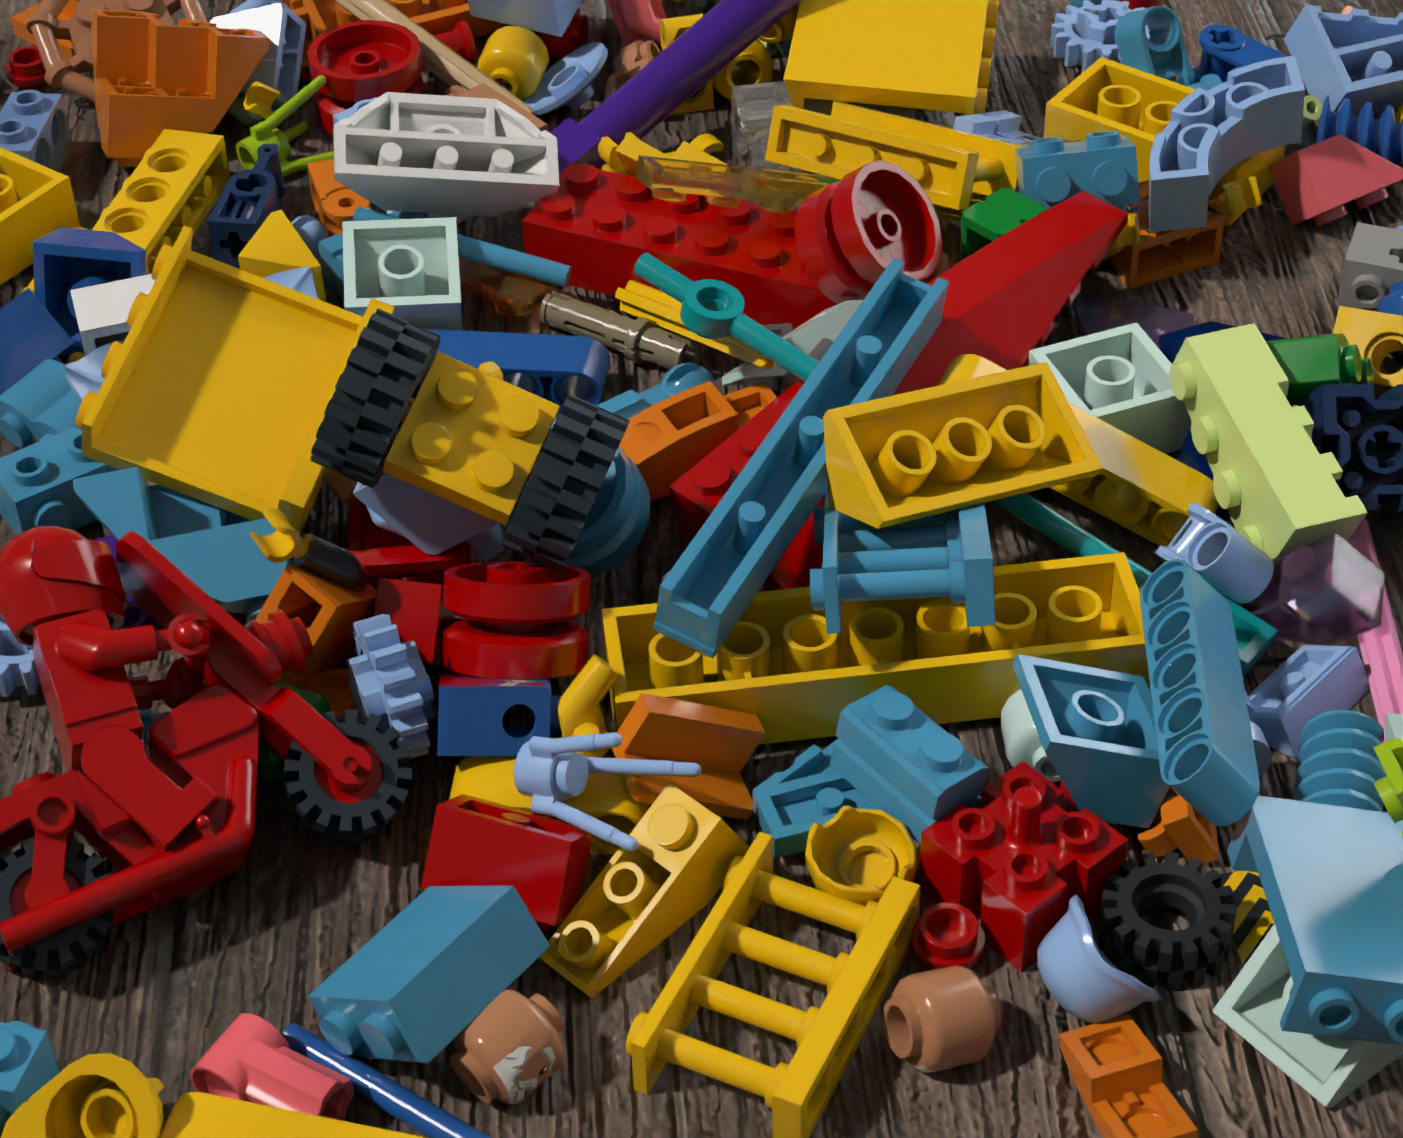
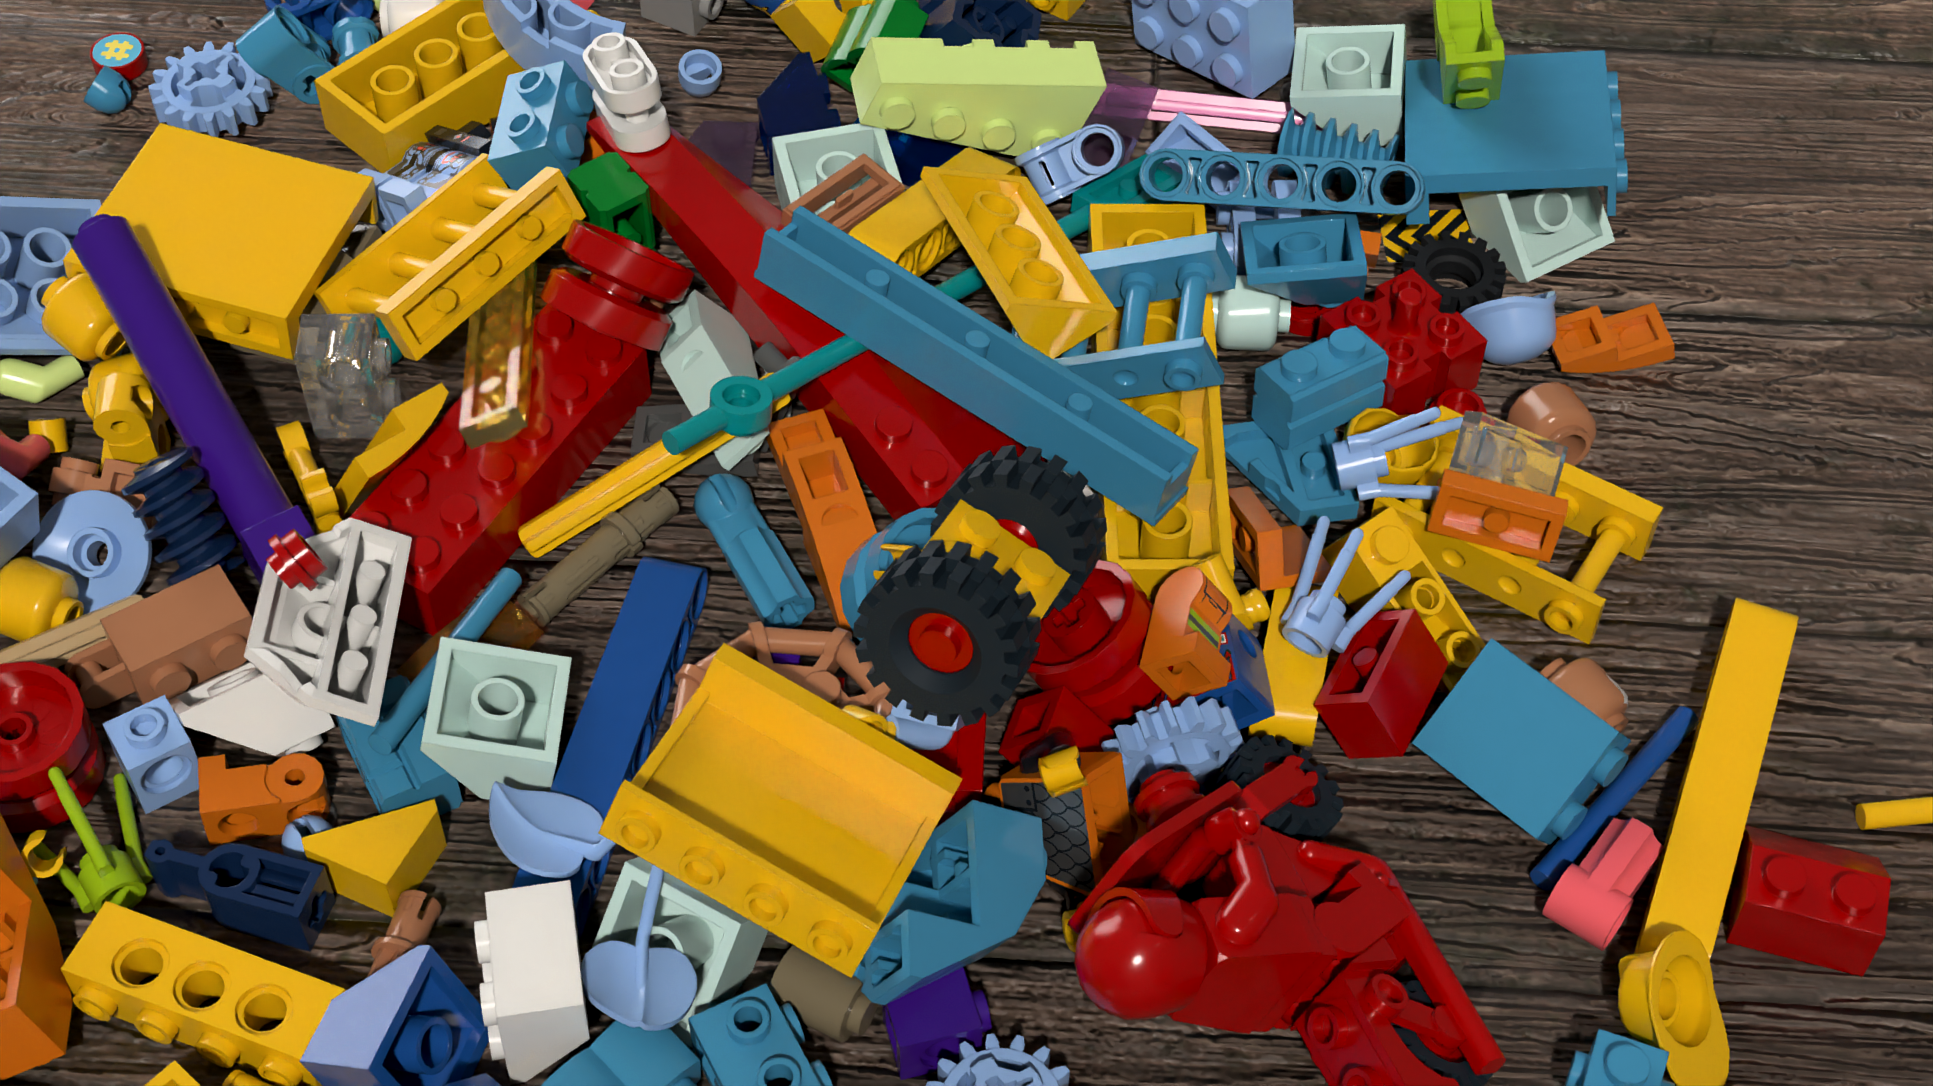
camera: 85 degrees left, 10 degrees up
none -> dark blue piece [121,446,245,586]
none -> red plate [266,528,328,591]
none -> white brick [583,32,671,153]
none -> light blue hinge [678,49,722,98]
none -> nougat tile [781,153,905,234]
none -> orange leg [1139,567,1233,700]
none -> light blue plant [1331,407,1467,501]
none -> orange panel [1427,468,1568,563]
none -> clear slope [1449,410,1569,497]

